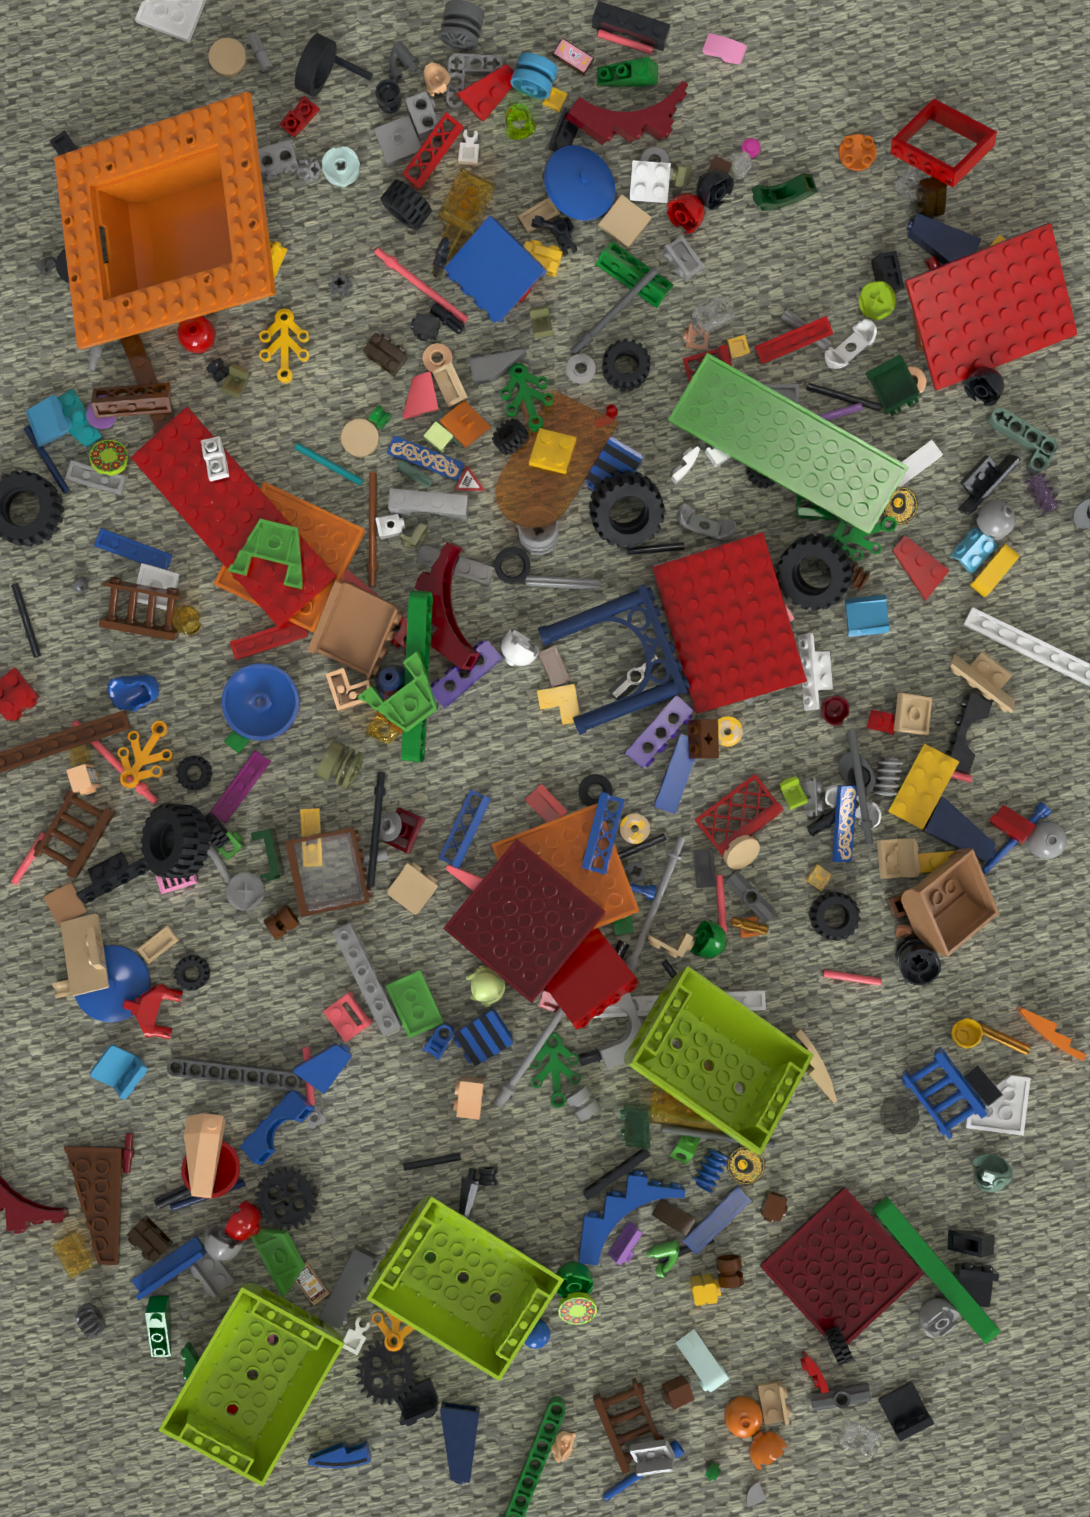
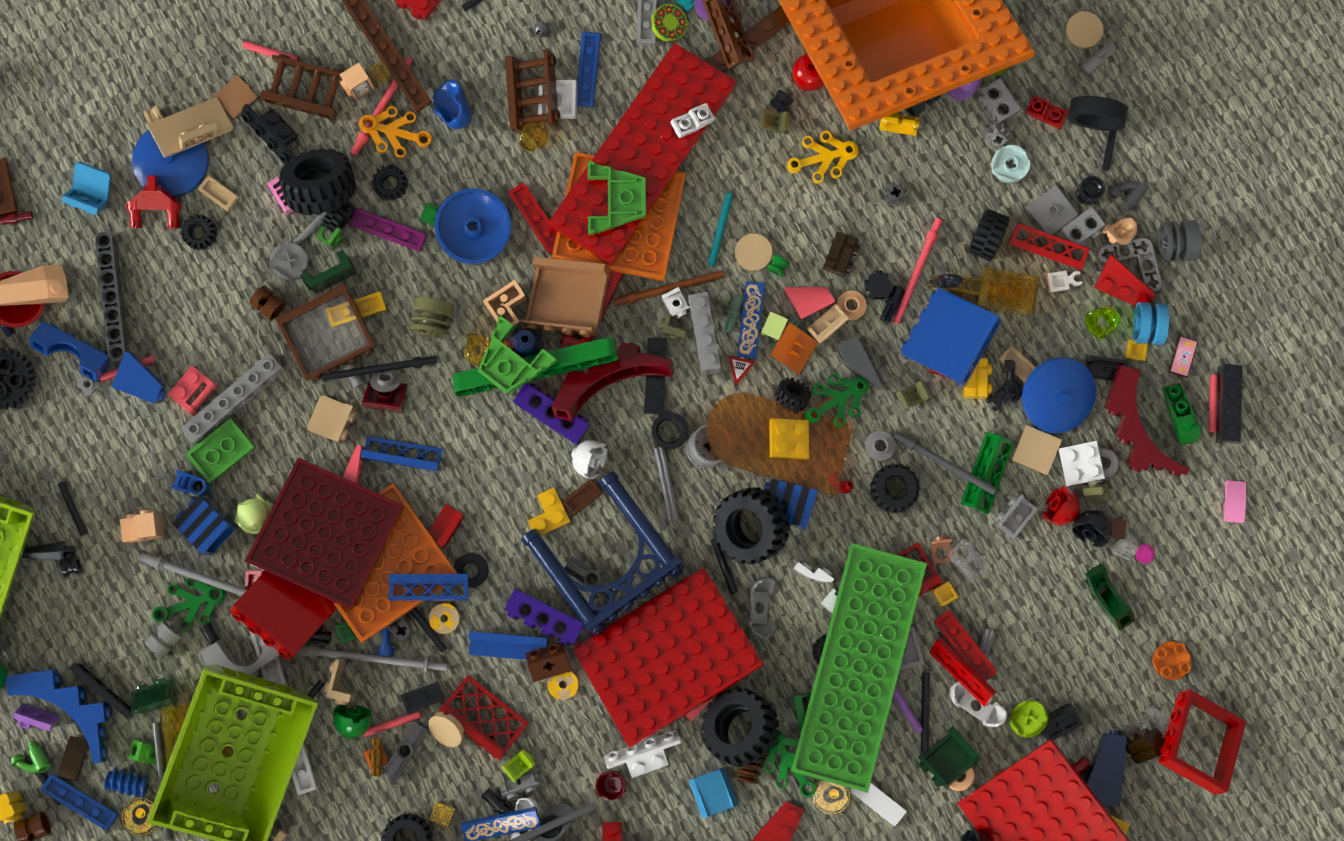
camera: 75 degrees right, 5 degrees down
none -> red plate [929,638,997,707]

